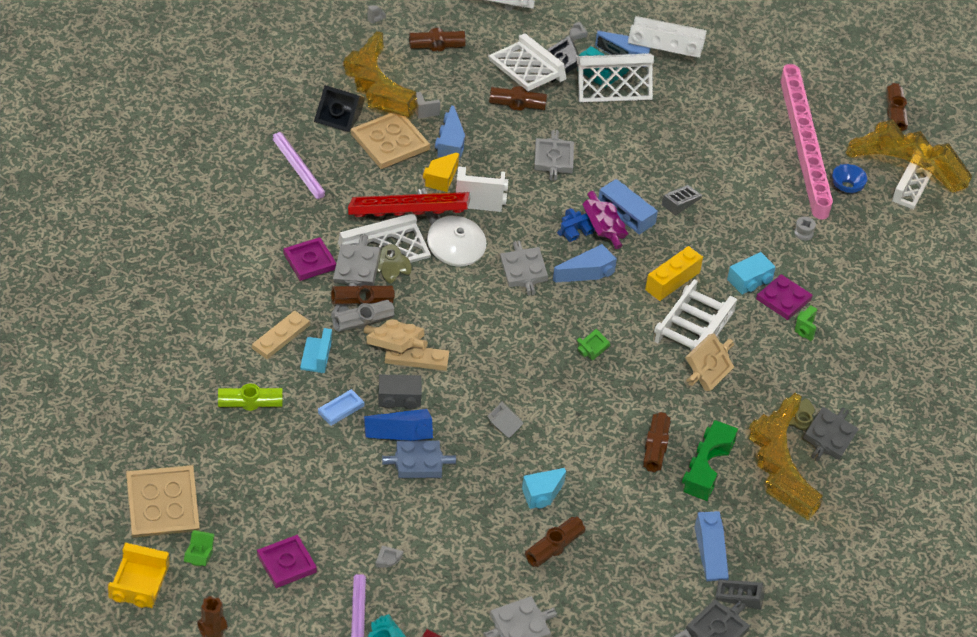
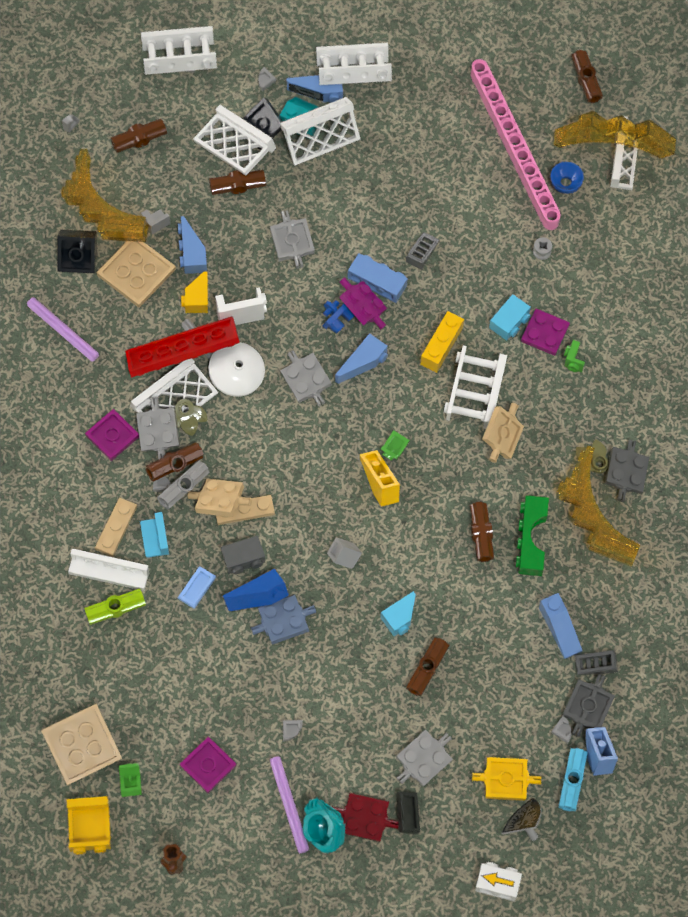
camera: 15 degrees left, 20 degrees up
none -> white fence [68,549,149,591]
none -> yellow slope [360,450,400,507]

